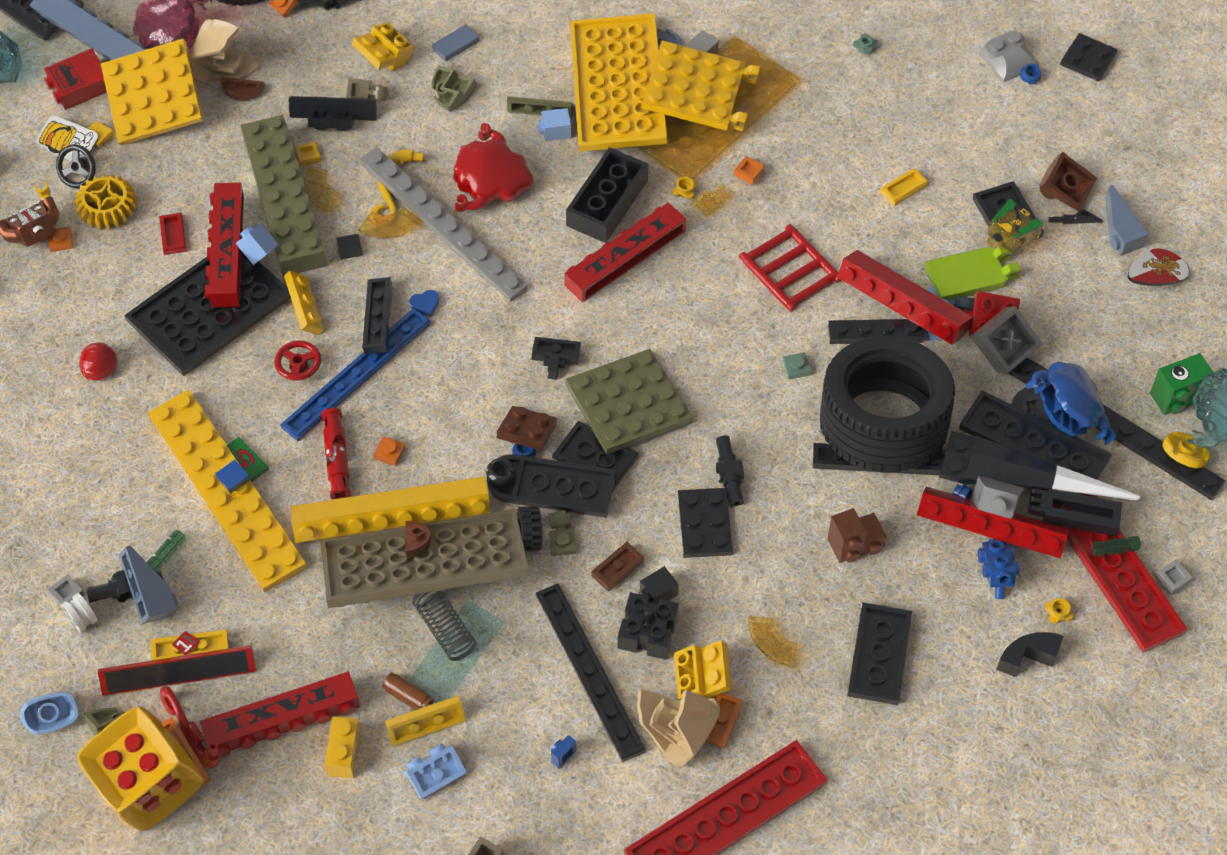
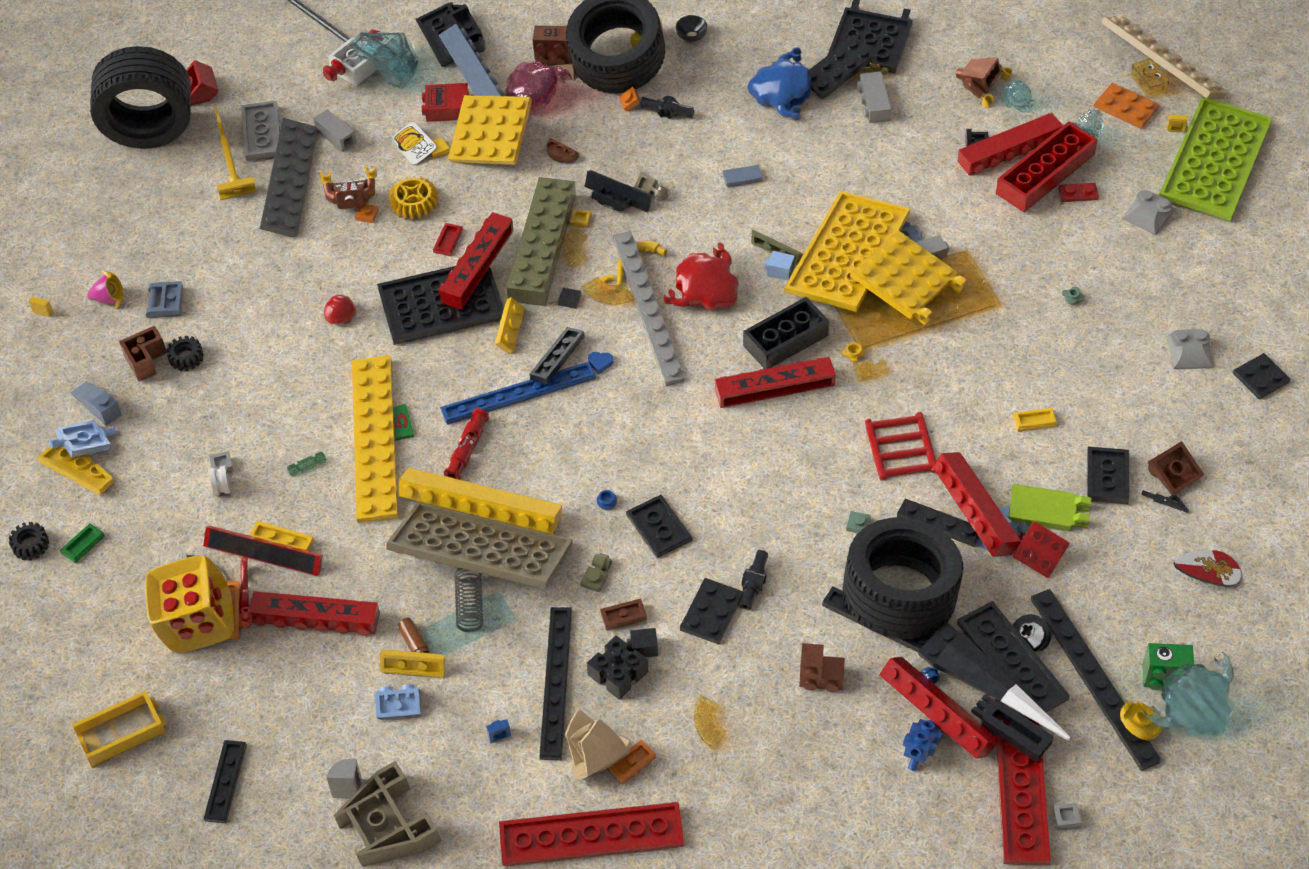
camera: 30 degrees right, 5 degrees down
light blue piece [20,691,78,734] -> none
black piece [56,144,96,189] -> none
black pin [86,570,163,603] -> none
sand blue slope [119,546,178,624] -> none
red sticker [172,631,199,655] -> none
tan piece [190,19,261,82] -> none
blue tile [215,460,250,494] -> none
light blue brick [236,224,278,265] -> none
red piece [274,340,321,381] -> none
yellow brick [324,717,361,779] -> none
yellow brick [352,22,415,71] -> none
orange plate [373,436,406,466] -> none
copper plate [406,521,431,558] -> none
olive brick [432,65,478,112] -> none
black plate [486,454,617,518] -> none
copper plate [496,405,557,451] -> none
black tyre [517,506,543,551] -> none
black hinge [531,337,581,380] -> none
olive plate [565,349,693,454] -> none
yellow brick [674,640,732,700] -> none
orange plate [734,156,765,185] -> none
black plate [847,602,912,705] -> none
flat silver brick [970,307,1043,373] -> none
light grey torso [972,476,1024,518] -> none
clear yellow torso [987,199,1044,252] -> none
black brick [996,632,1064,677] -> none
blue plate [1020,64,1041,84] -> none
blue piece [1026,361,1116,445] -> none
yellow plate [1045,598,1073,624] -> none
clear green axle [1092,536,1141,556] -> none
sand blue slope [1105,185,1149,256] -> none

